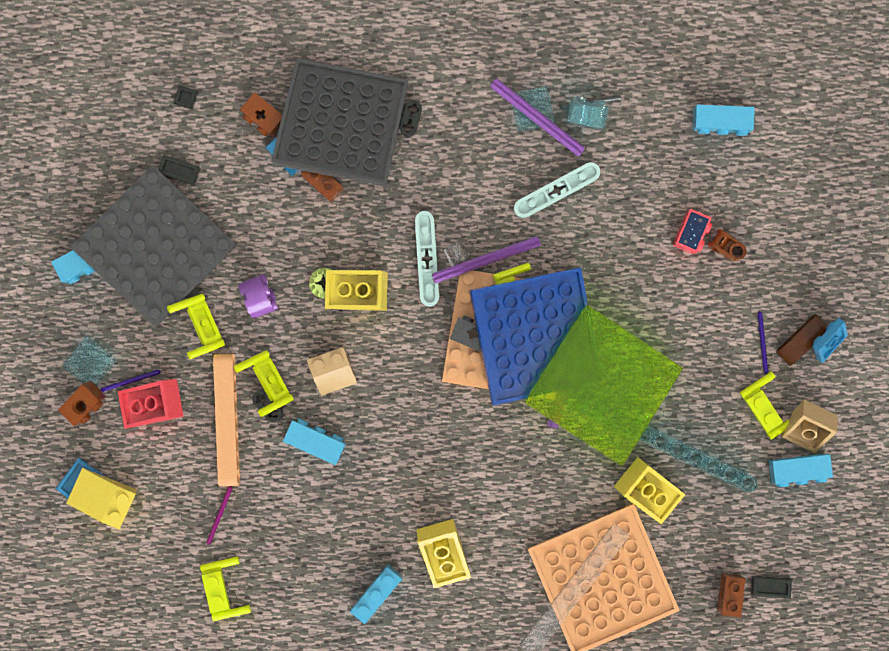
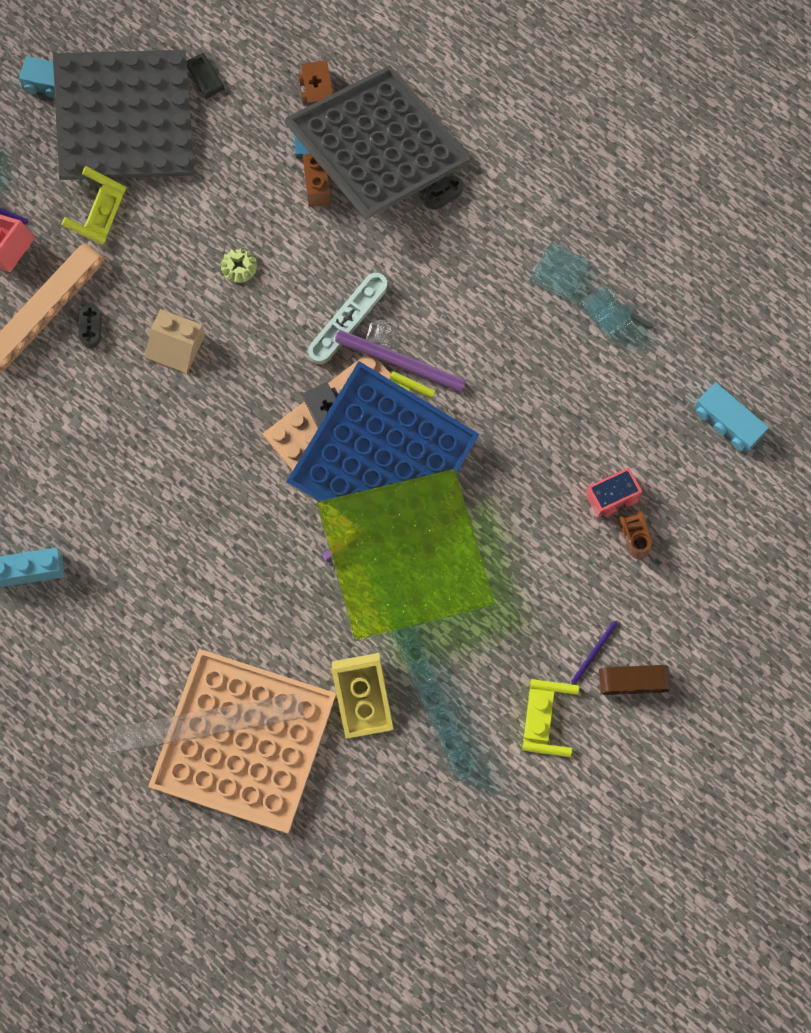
camera: 45 degrees right, 15 degrees down
pearl dark grey tile [173,85,198,110] -> none
neon yellow plate [234,350,293,417] -> none
medium lavender brick [238,274,278,319] -> none
medium azure brick [283,418,346,465] -> none
light yellow slope [325,270,388,311] -> none
light yellow slope [416,519,471,588] -> none
medium lavender axle [491,79,585,156] -> none
light aqua piece [514,162,600,218] -> none
dark orange brick [717,573,746,618] -> none
pearl dark grey tile [751,576,792,599] -> none
medium azure brick [768,453,833,487] -> none
tan slope [782,399,838,453] -> none
dark azure plate [813,318,848,363] -> none

